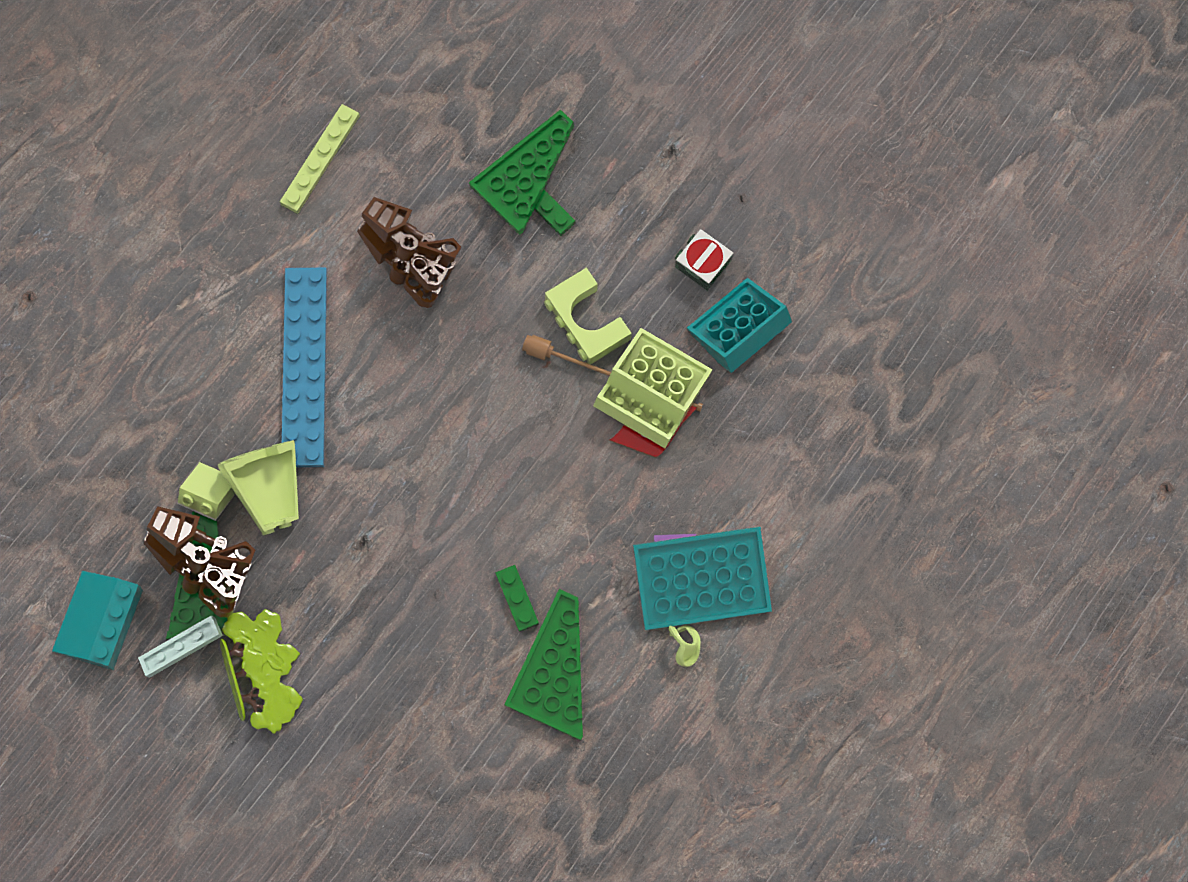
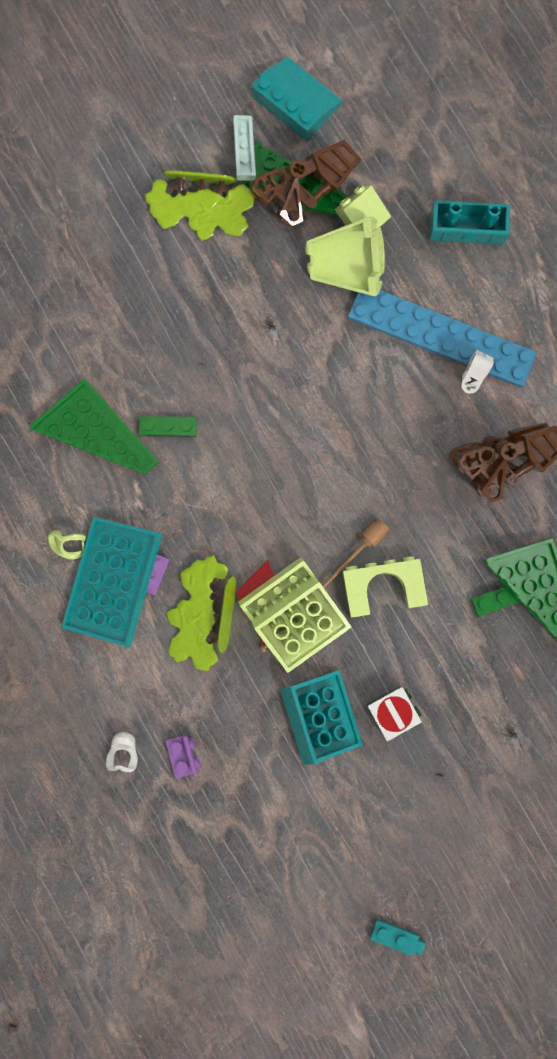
camera: 125 degrees right, 10 degrees up
none -> white piece [106,732,138,772]
none -> medium lavender bracket [165,733,201,779]
none -> lime plant [166,555,236,671]
none -> teal hinge [370,918,426,956]
none -> teal piece [429,200,510,245]
none -> white piece [462,349,494,394]

